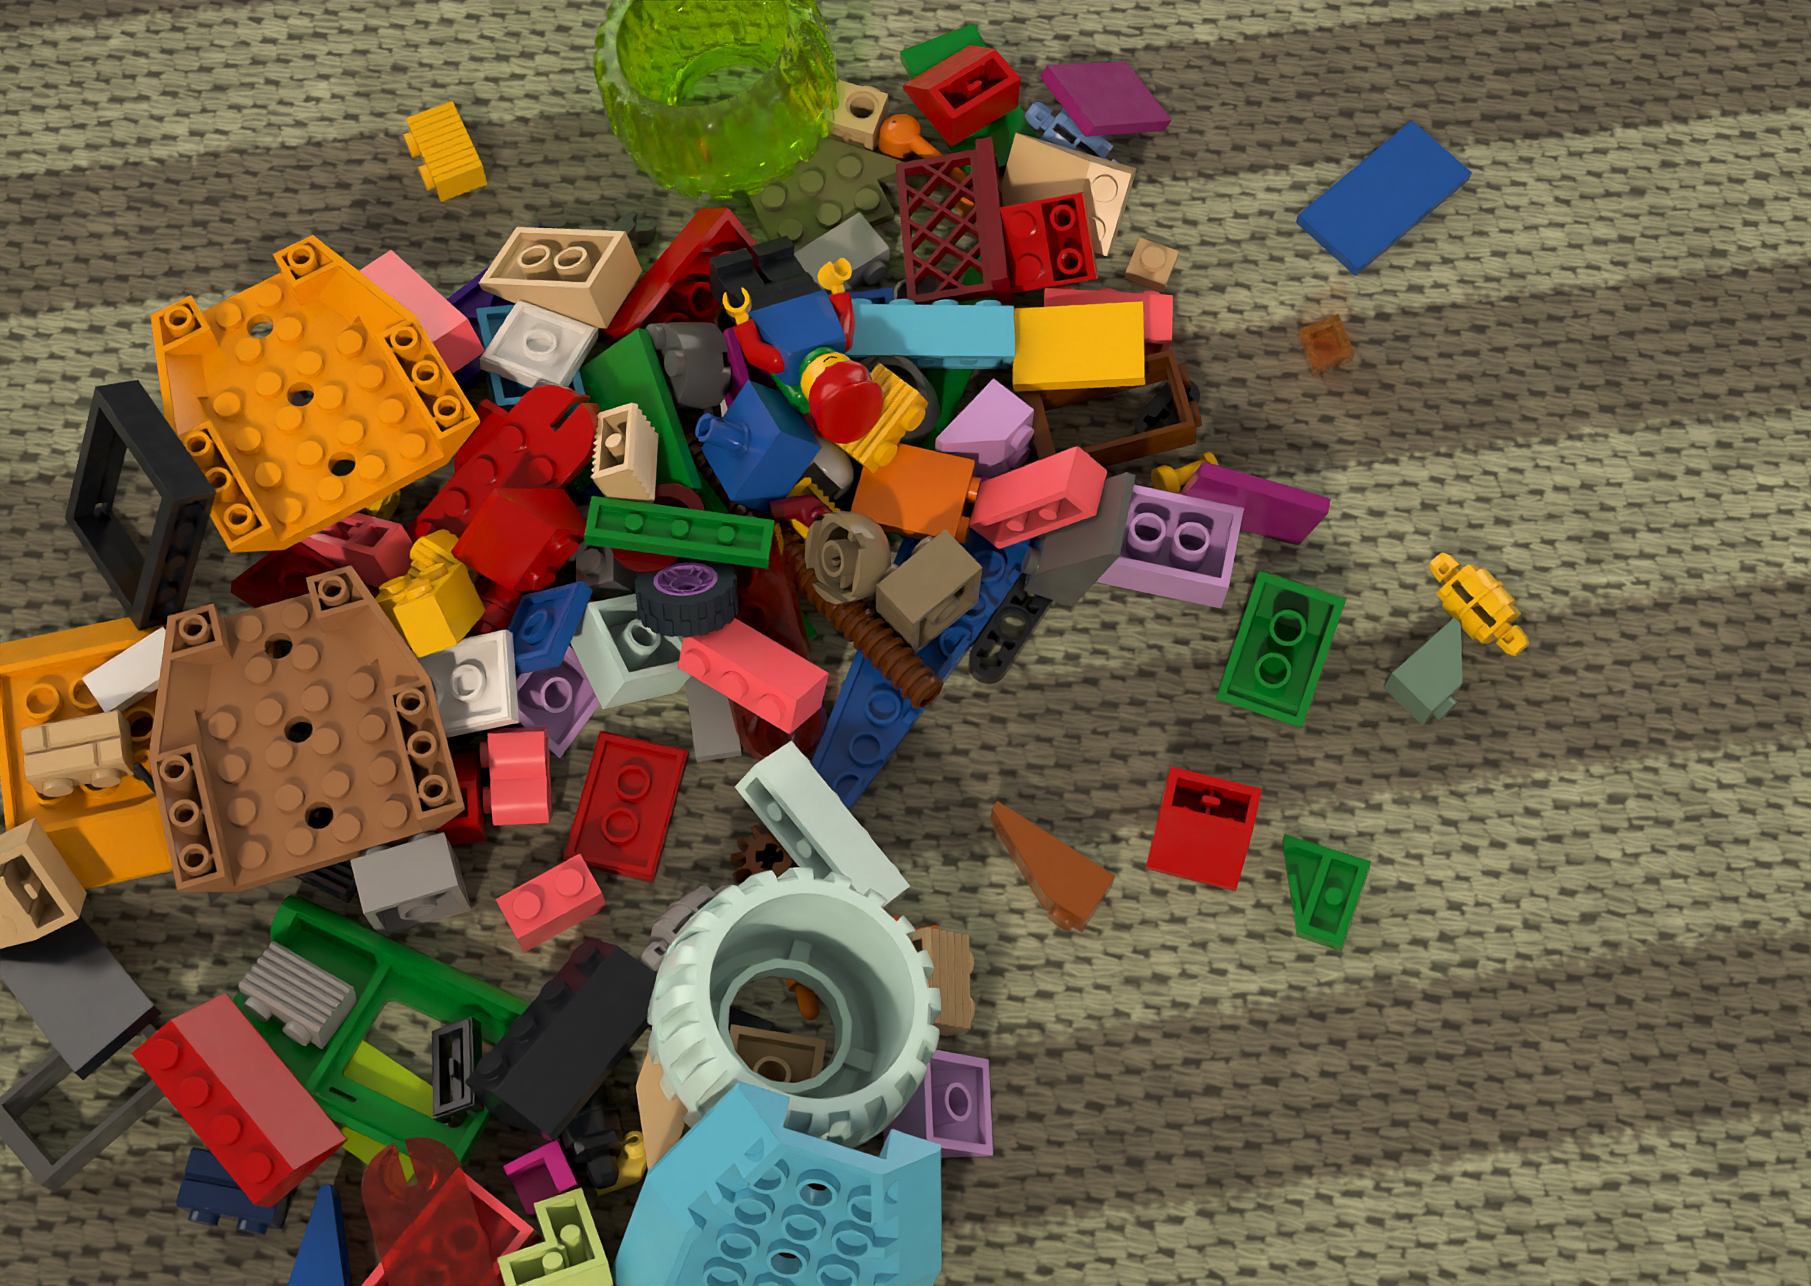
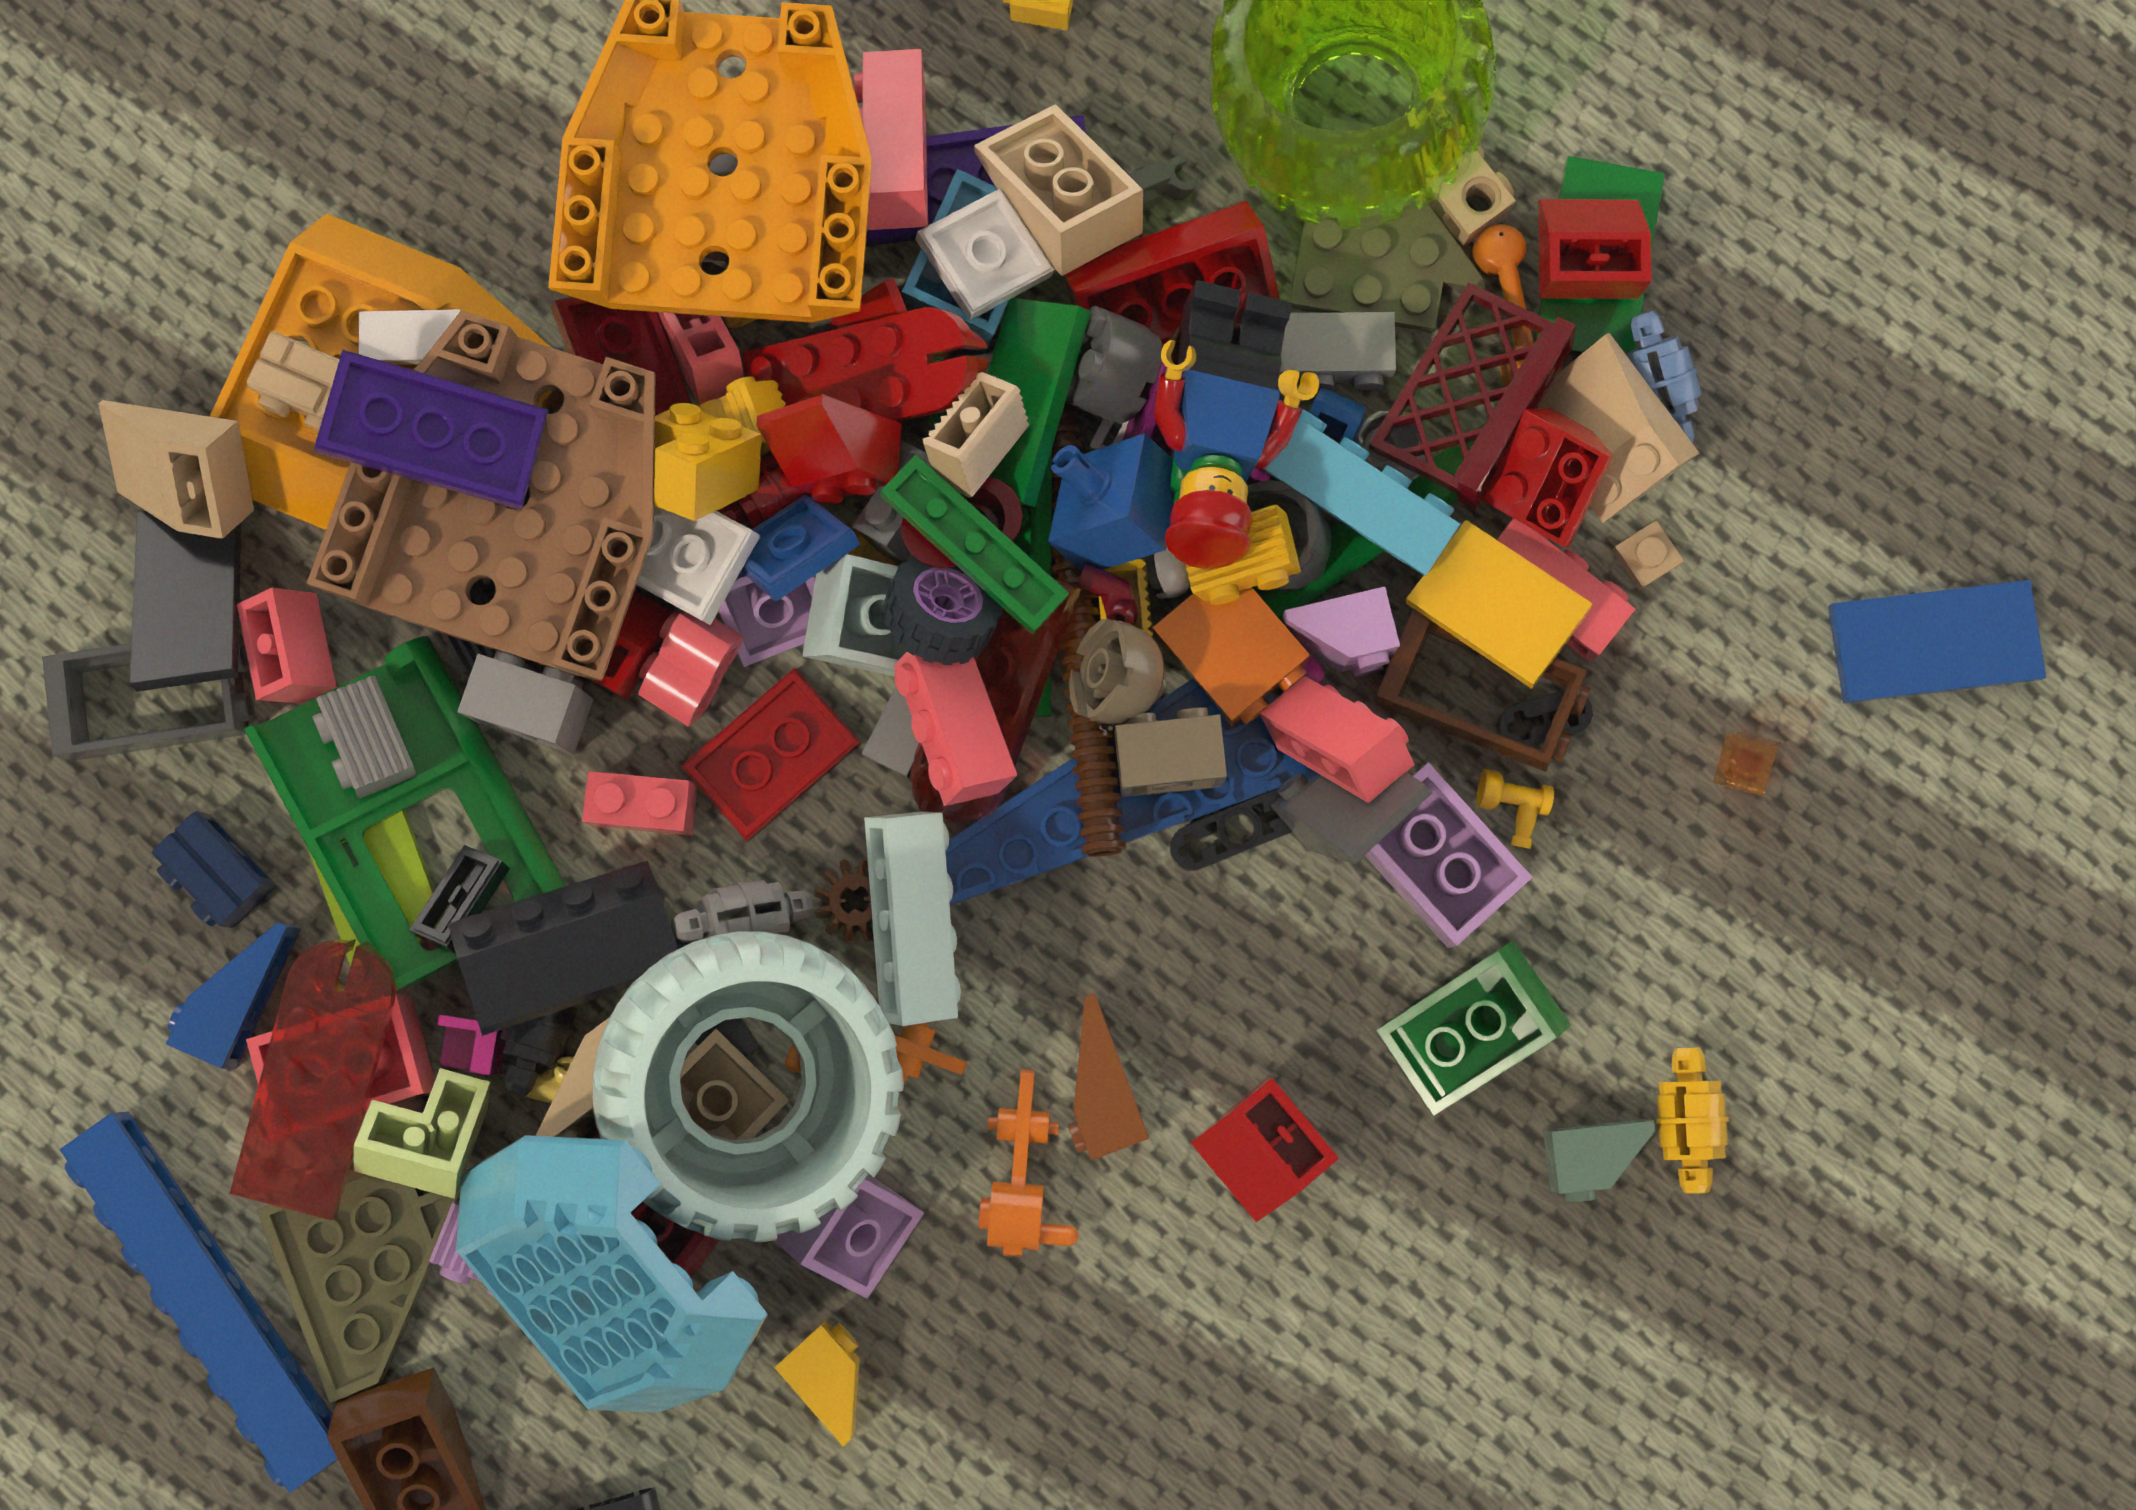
camera: 40 degrees right, 15 degrees up
black window [65,380,216,630] -> none
red slope [131,993,348,1208] -> none
tan brick [910,927,975,1036] -> none
magenta tile [1040,62,1172,137] -> none
magenta tile [1179,462,1331,545] -> none
green wing [1282,834,1371,951] -> none
none -> coral brick [236,587,337,703]
none -> dark purple tile [314,349,548,510]
none -> yellow slope [774,1320,860,1447]
none -> orange piece [978,1069,1079,1257]

